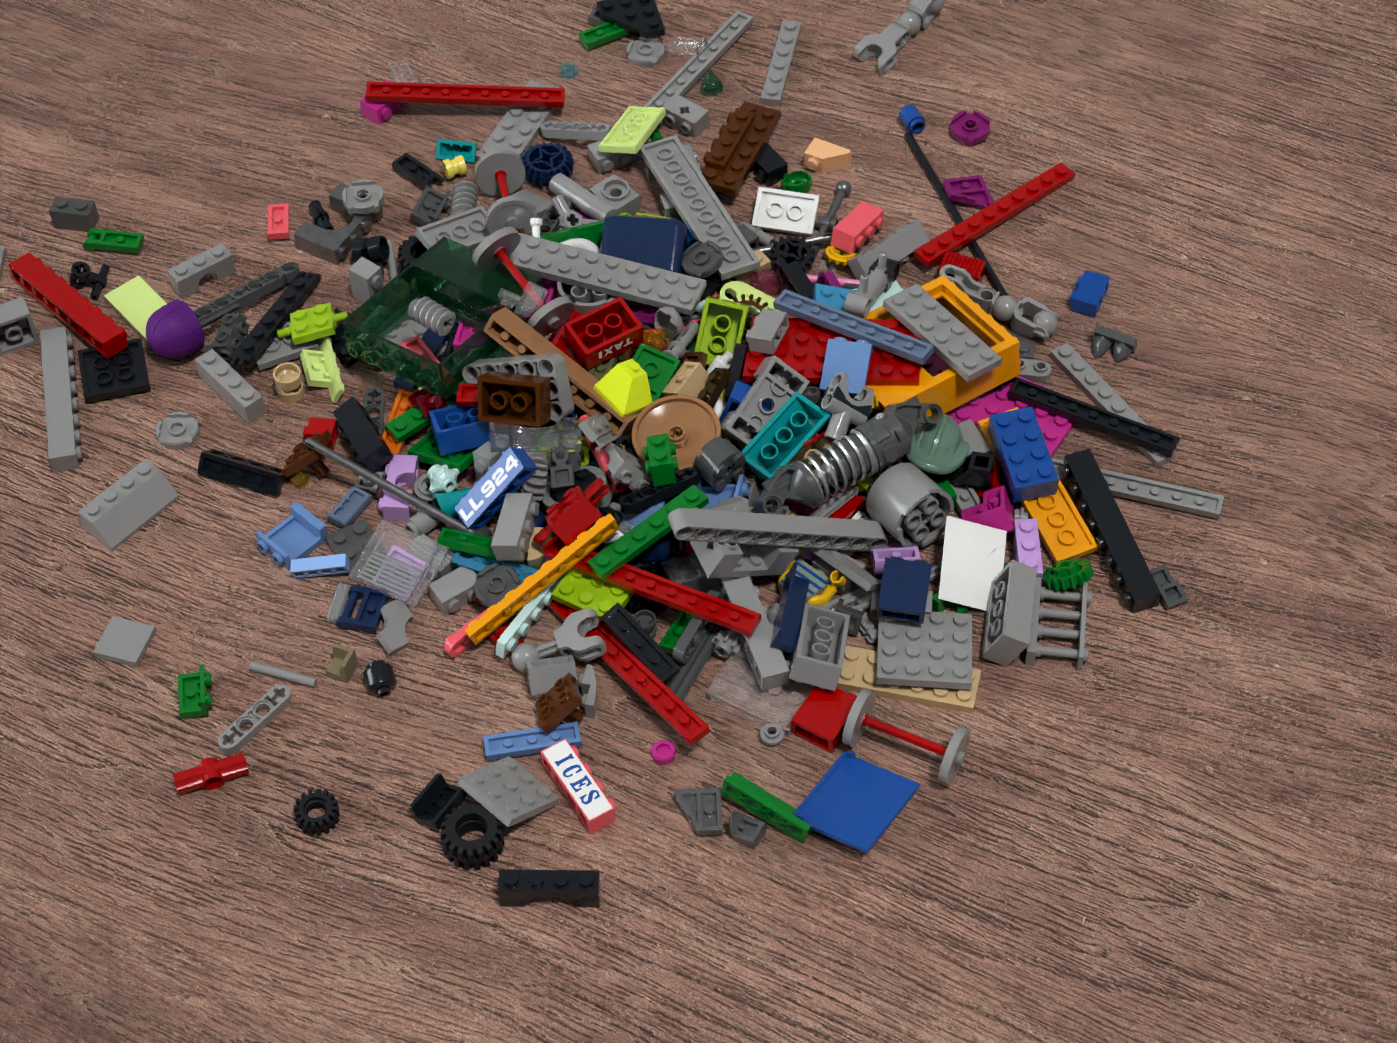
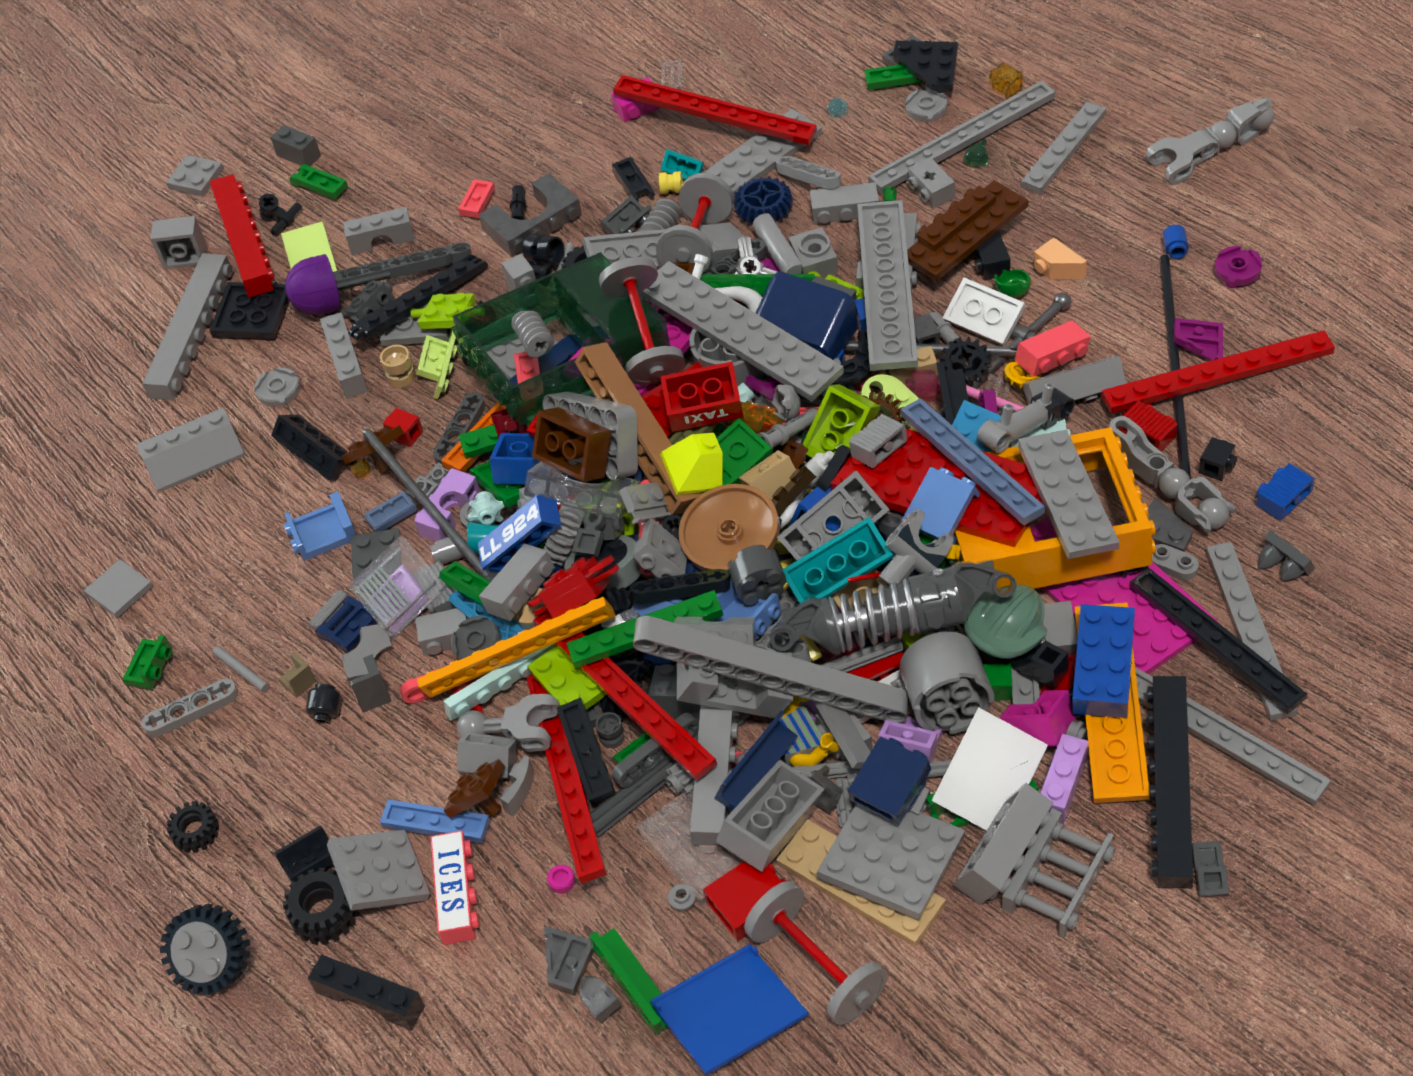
camera: 30 degrees right, 0 degrees up
red piece [173,753,249,794] -> none
light blue piece [290,553,350,579] -> none
black brick [333,396,394,473] -> none
light grey plate [342,179,384,215] -> none
clear brick [497,281,549,318] -> none
yellowish green tile [598,106,666,154] -> none
green brick [643,433,679,487] -> none
clear tile [665,37,708,55] -> none
dark grey tile [682,240,723,279] -> none
green gear [1043,558,1093,591] -> none
none -> wheel [160,904,250,995]
none -> dark grey panel [350,654,392,712]
none -> clear yellow brick [989,62,1023,99]
none -> black brick [1199,437,1238,481]

